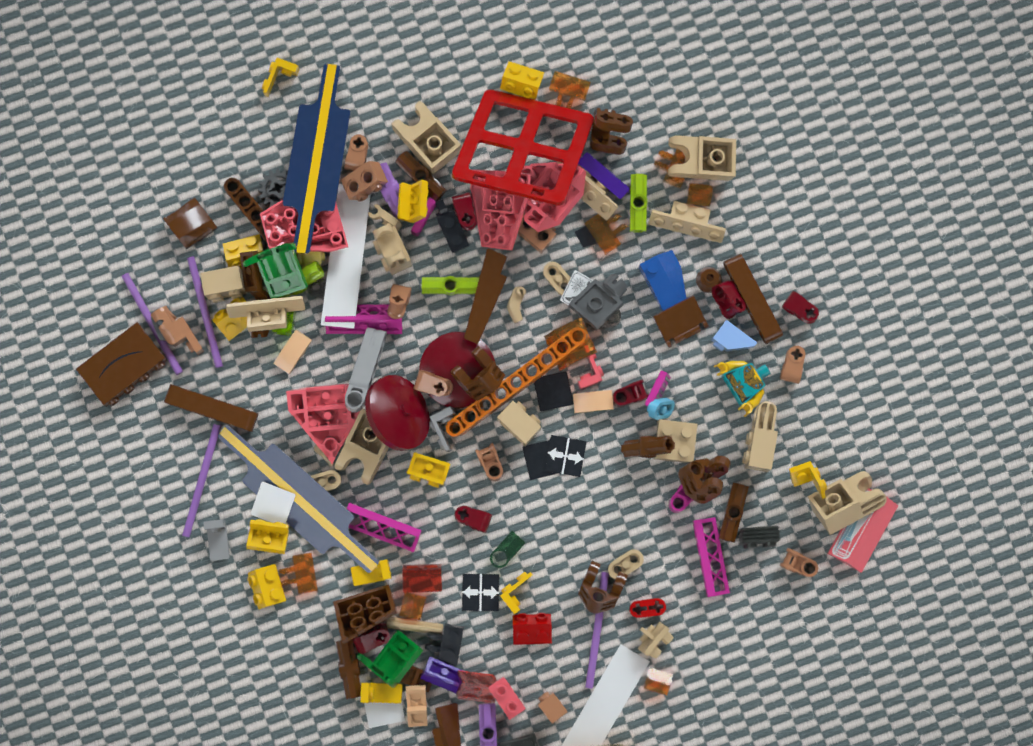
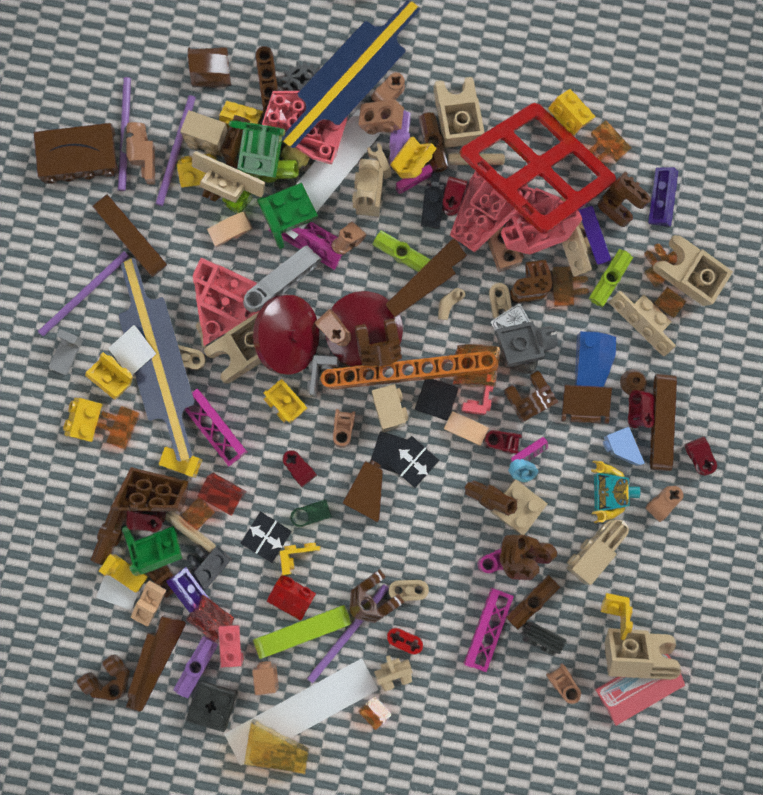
camera: 30 degrees right, 0 degrees up
none -> lime beam [253,605,352,659]
none -> green piece [257,183,318,250]
none -> reddish brown slope [343,460,383,523]
none -> tan axle [448,154,505,165]
none -> reddish brown piece [504,370,558,423]
none -> reddish brown piece [509,259,552,303]
none -> dark purple slope [648,167,678,227]

